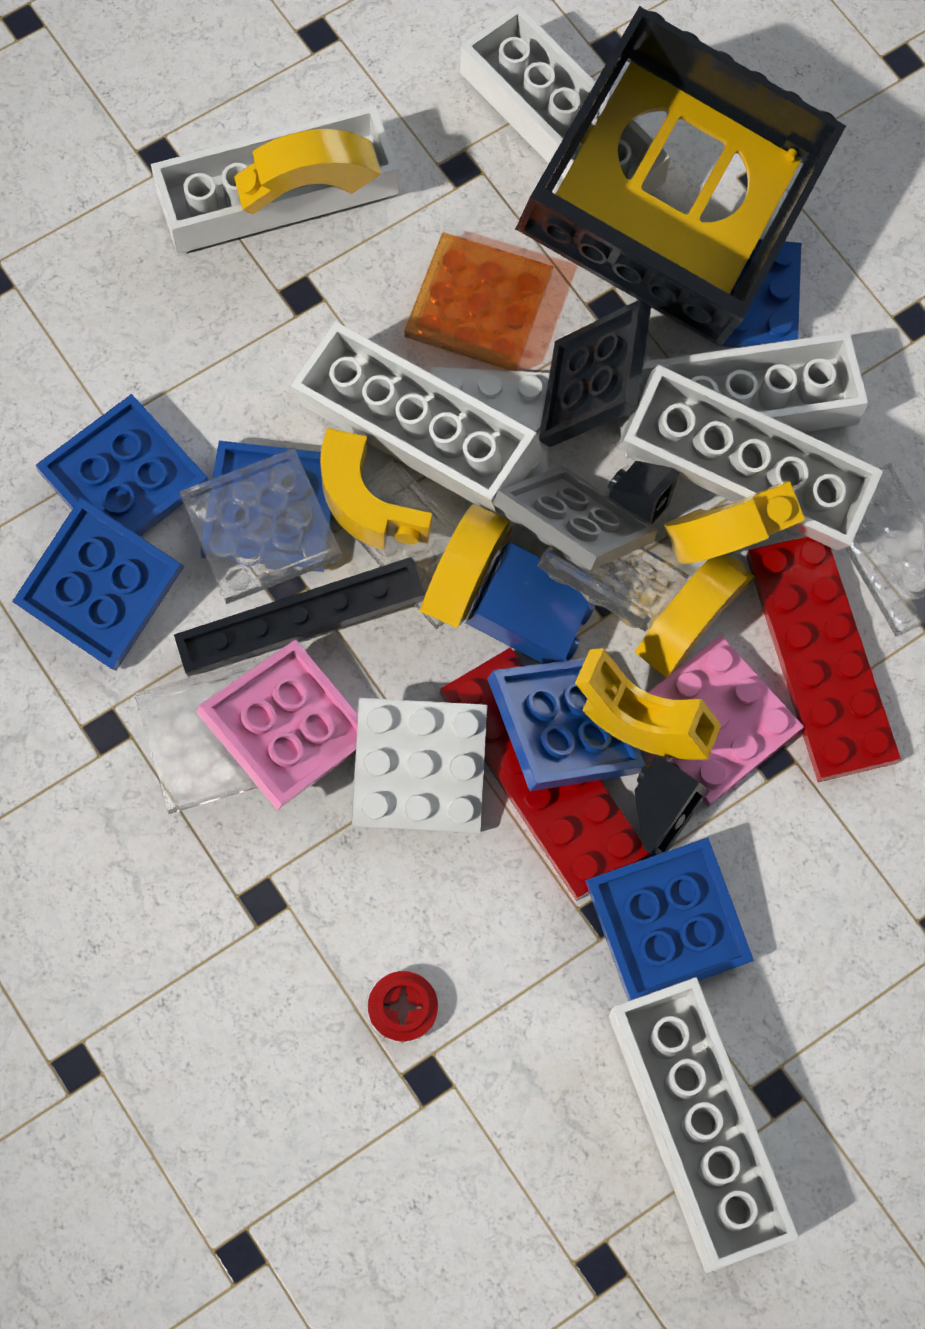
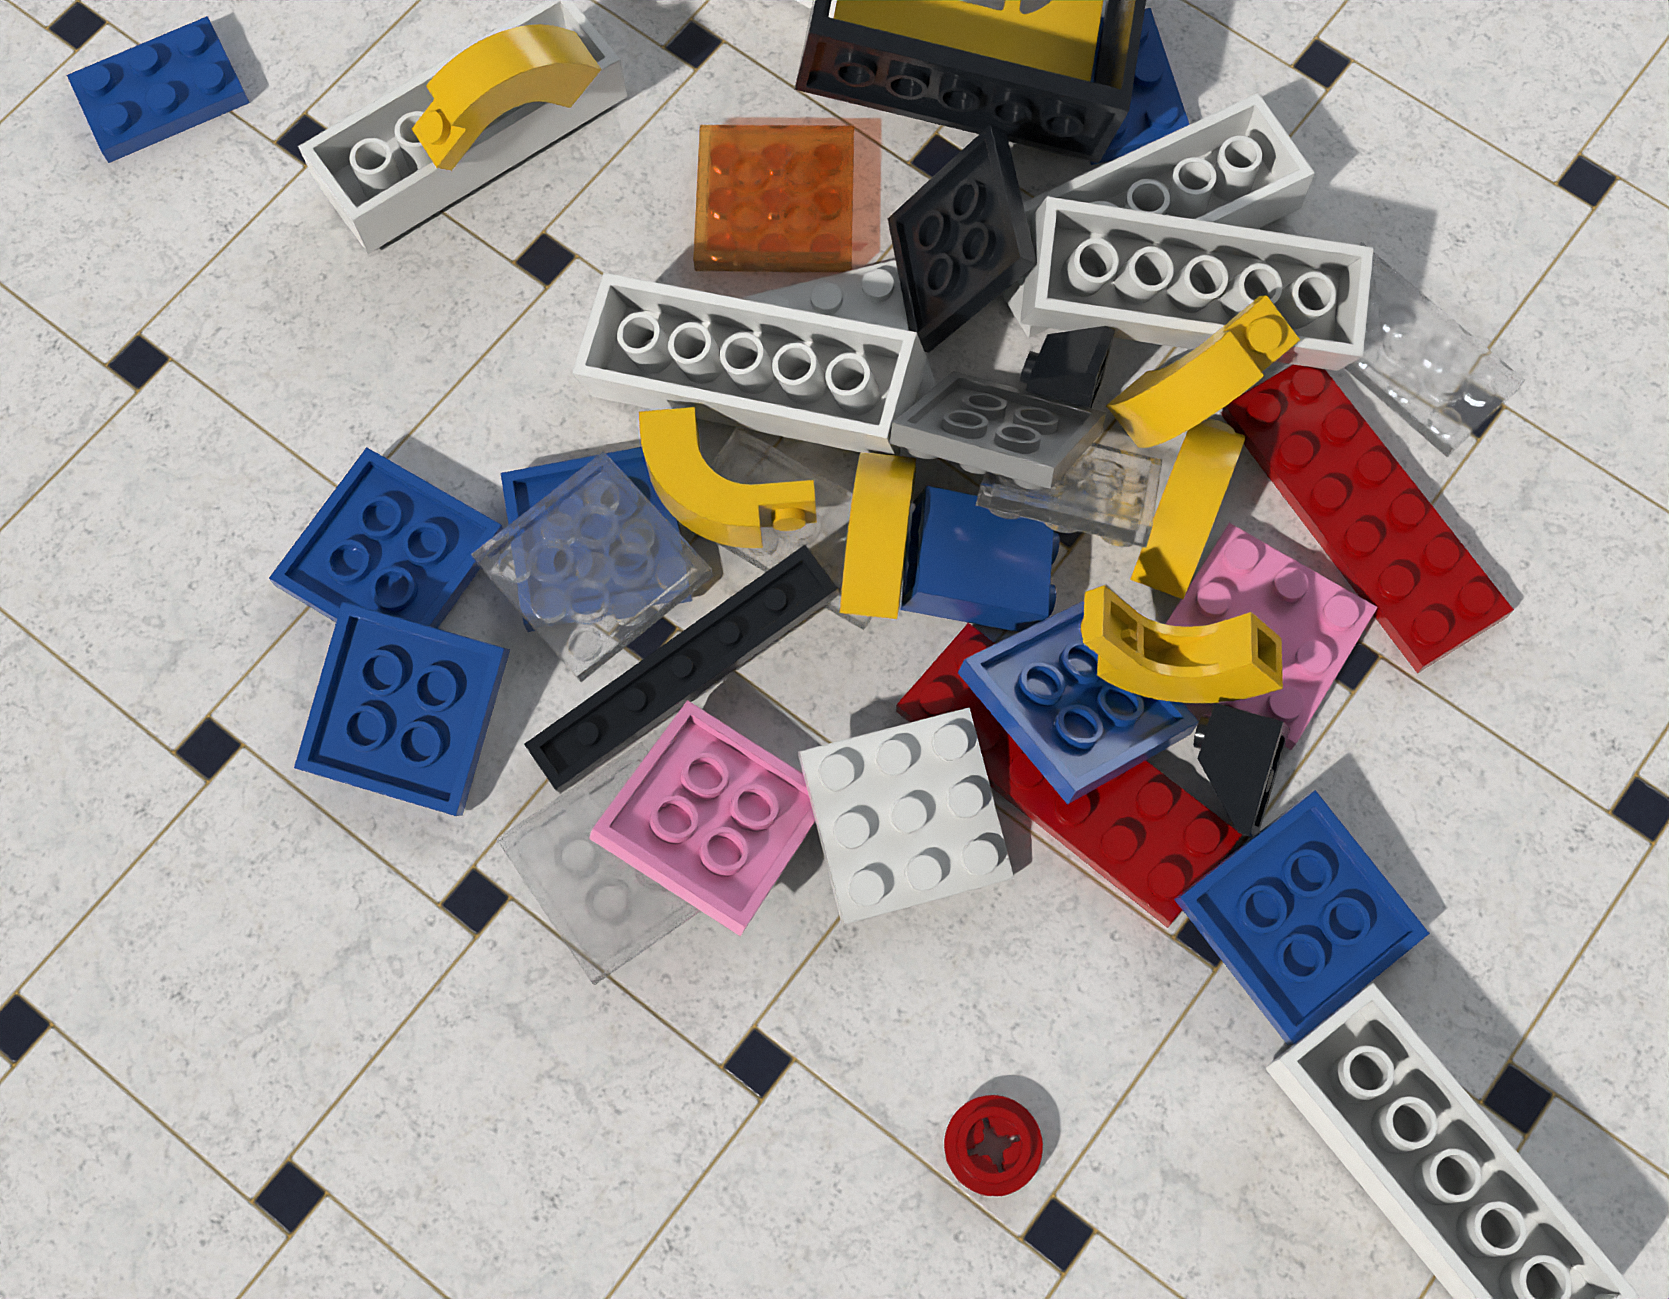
camera: 10 degrees left, 0 degrees up
none -> blue plate [67,16,250,163]

